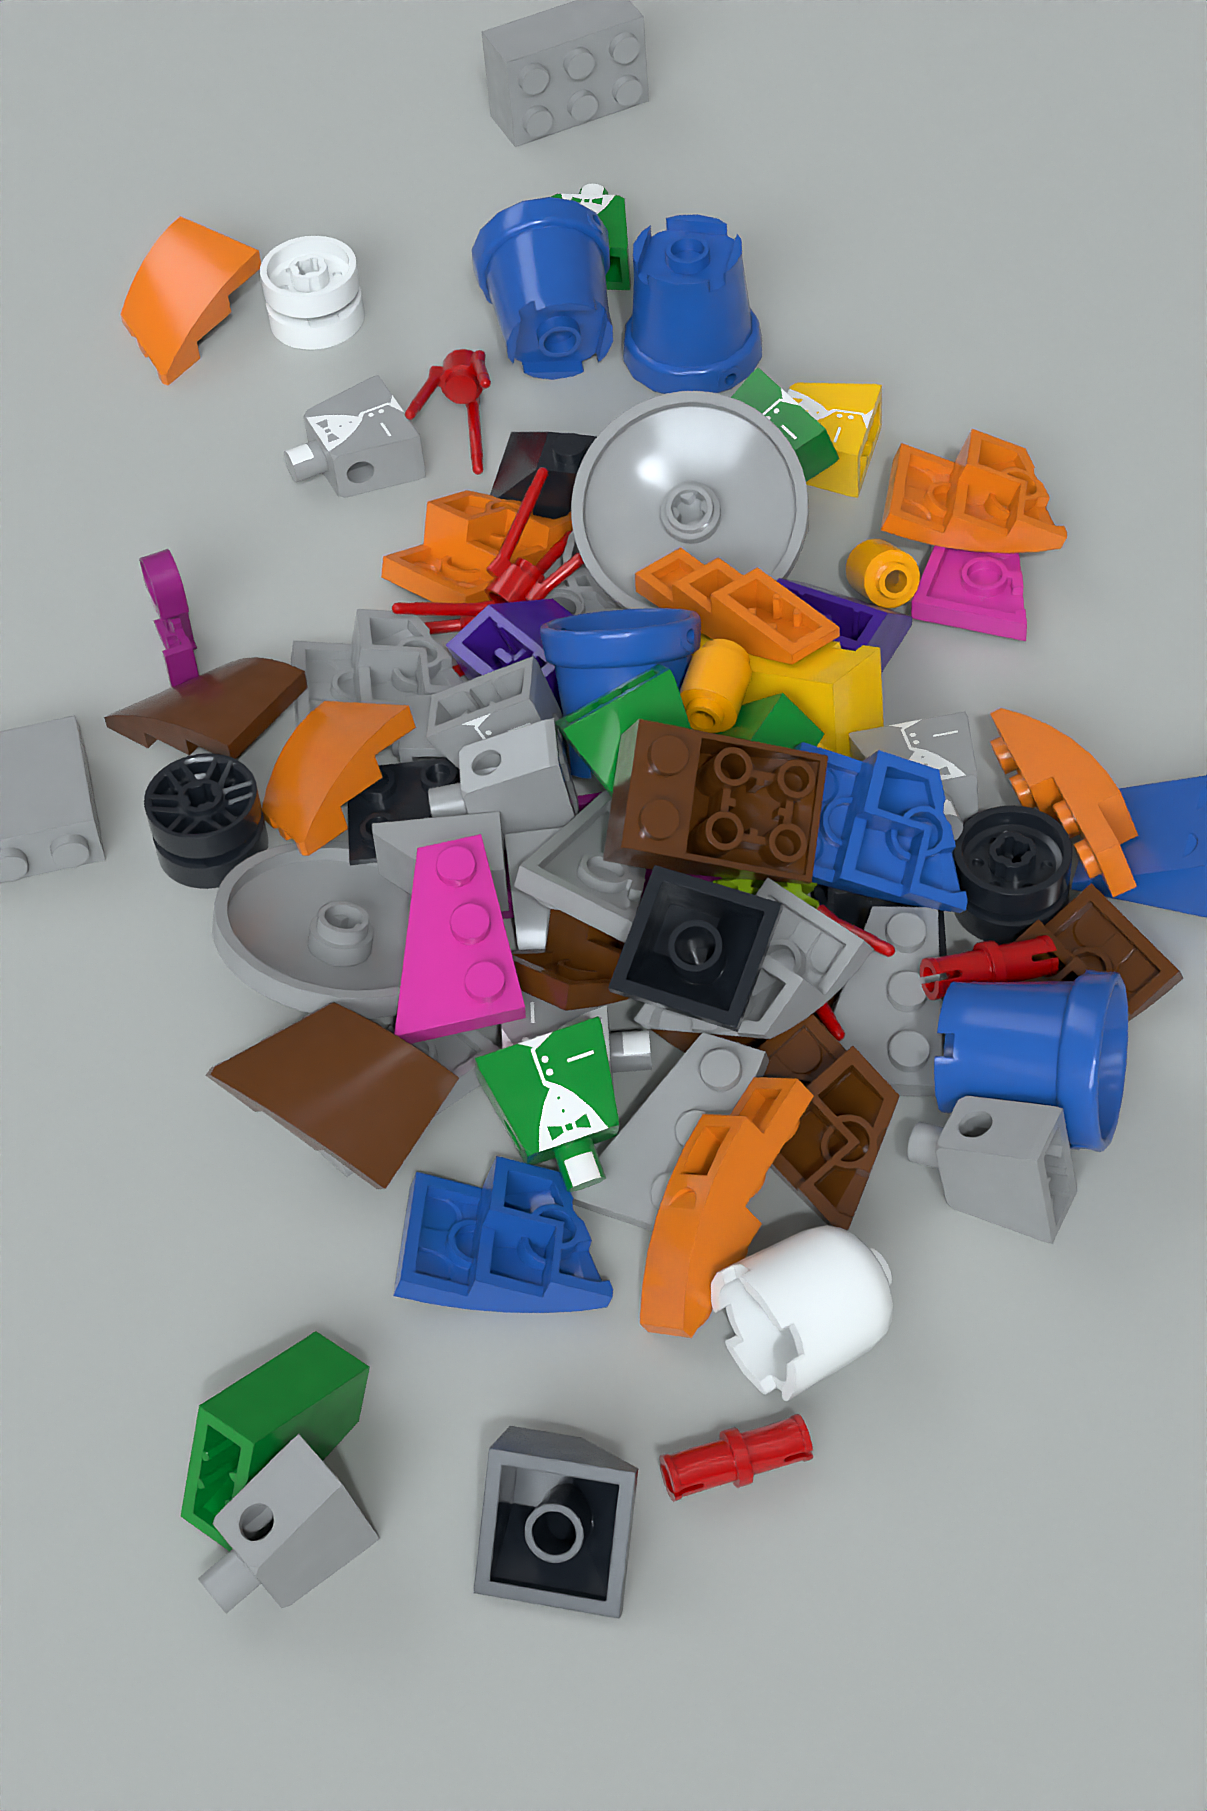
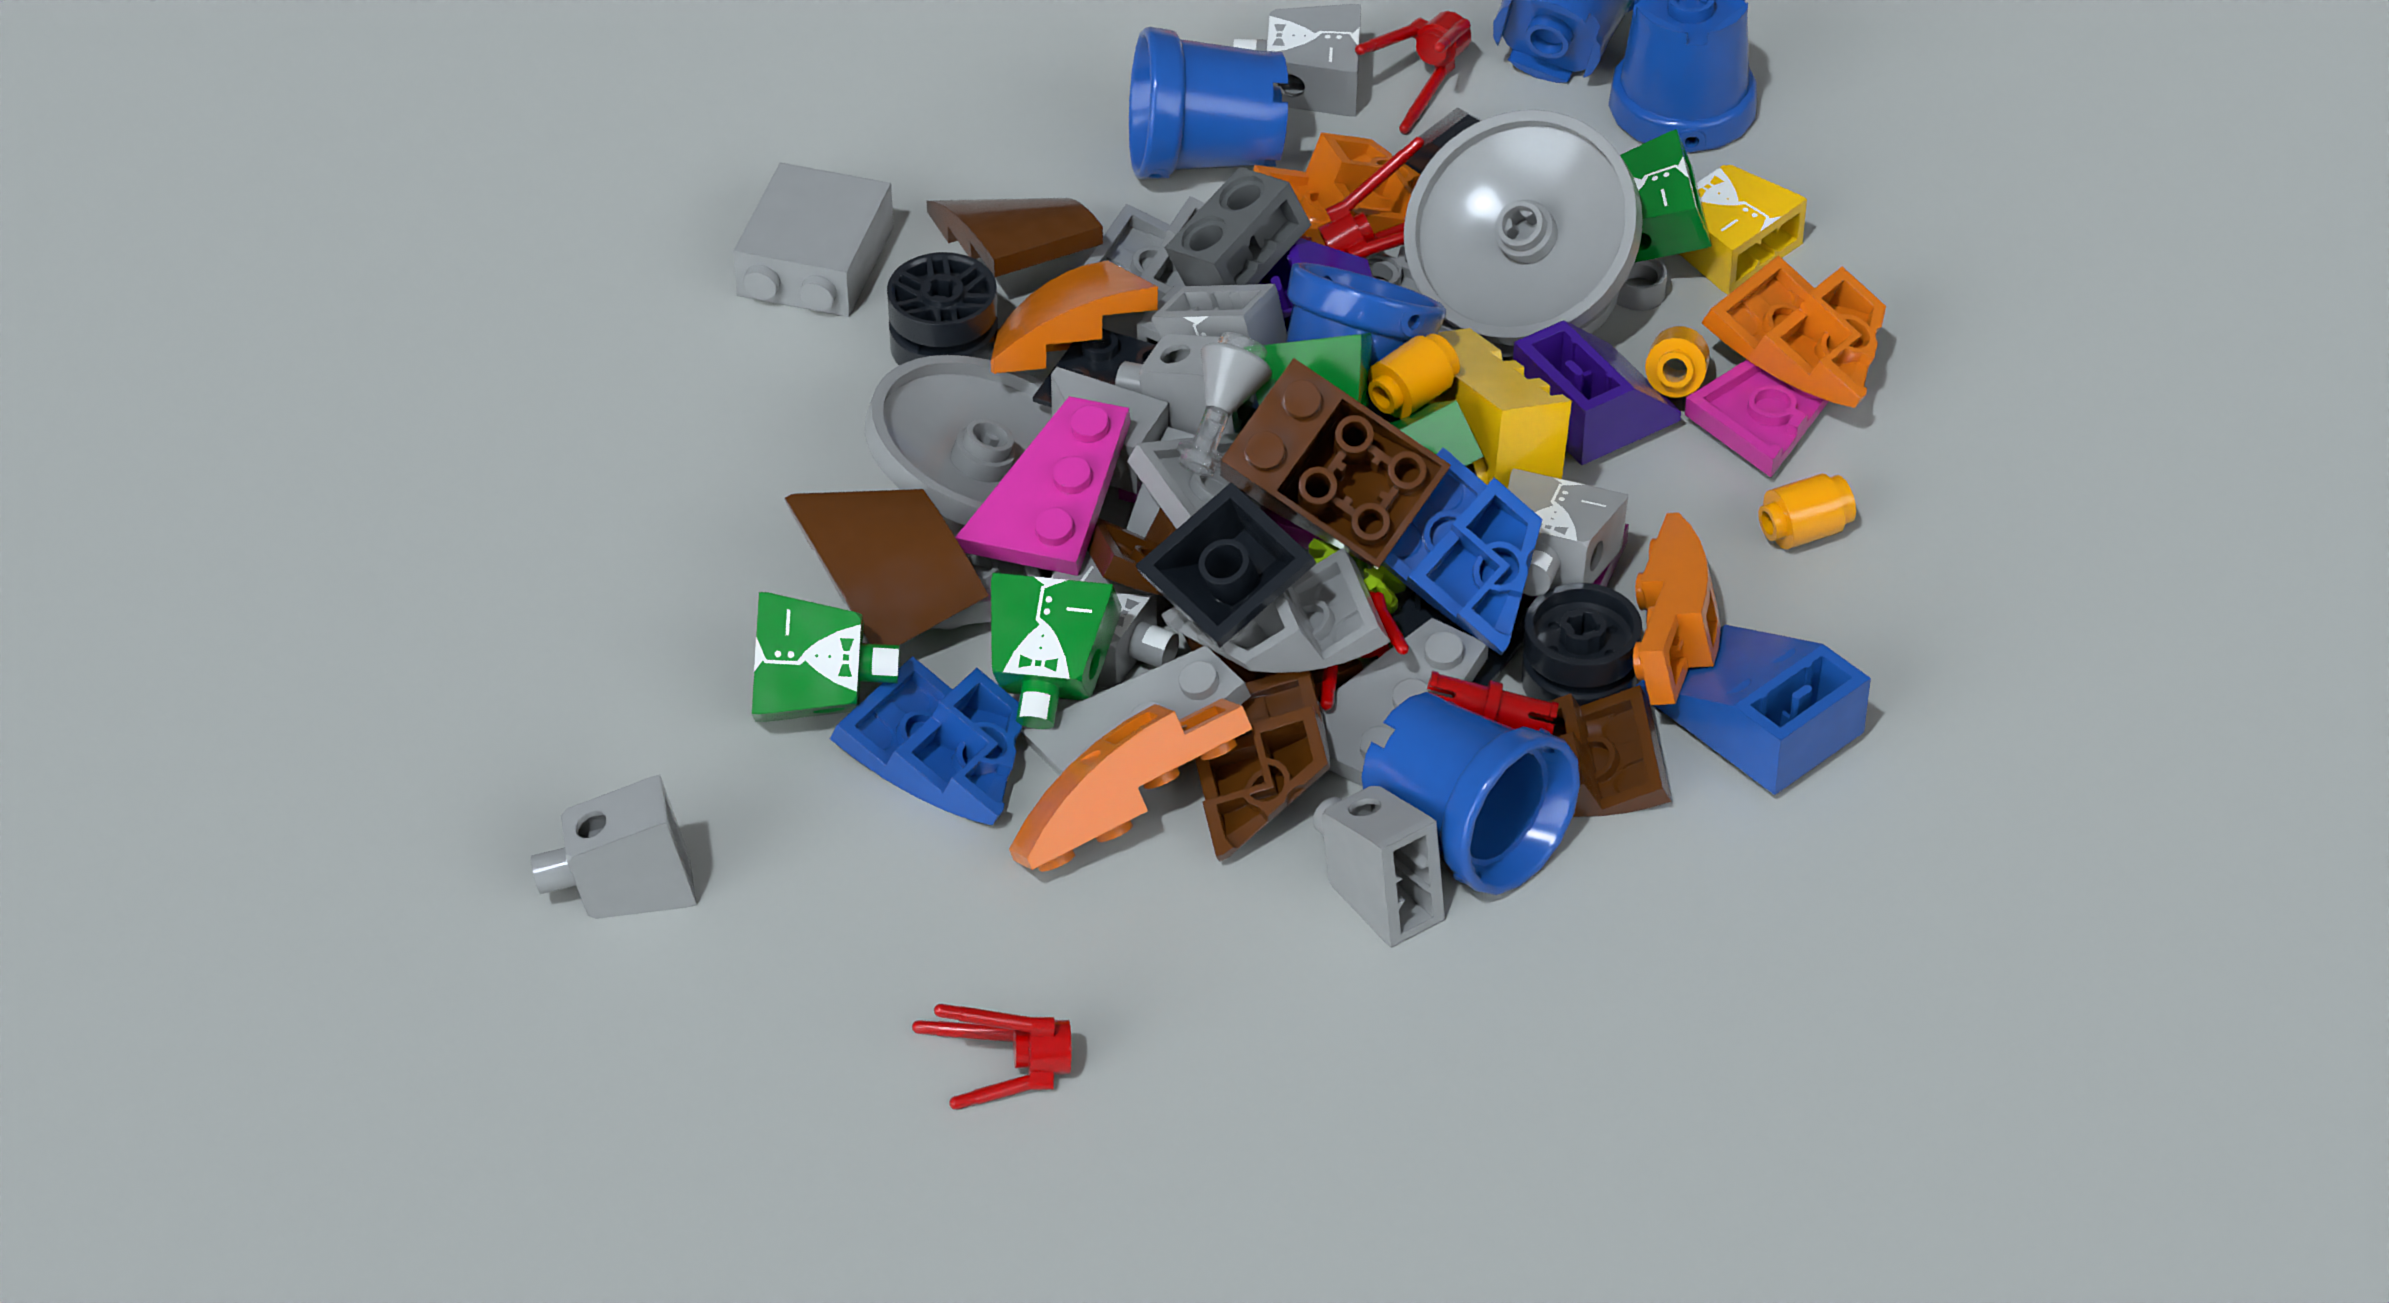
camera: 25 degrees right, 5 degrees down
magenta piece [139,549,199,687] -> none
green slope [181,1331,370,1552] -> none
black slope [474,1426,639,1619] -> none
orange slope [635,547,840,665] -> none
red pin [659,1414,813,1502] -> none
white cylinder [711,1225,893,1401] -> none
none -> green torso [752,592,900,722]
none -> red plant [912,1004,1072,1110]
none -> blue piece [1129,27,1288,179]
none -> dark grey brick [1164,167,1311,286]
none -> piece [1177,332,1272,476]
none -> light orange brick [1758,473,1856,550]

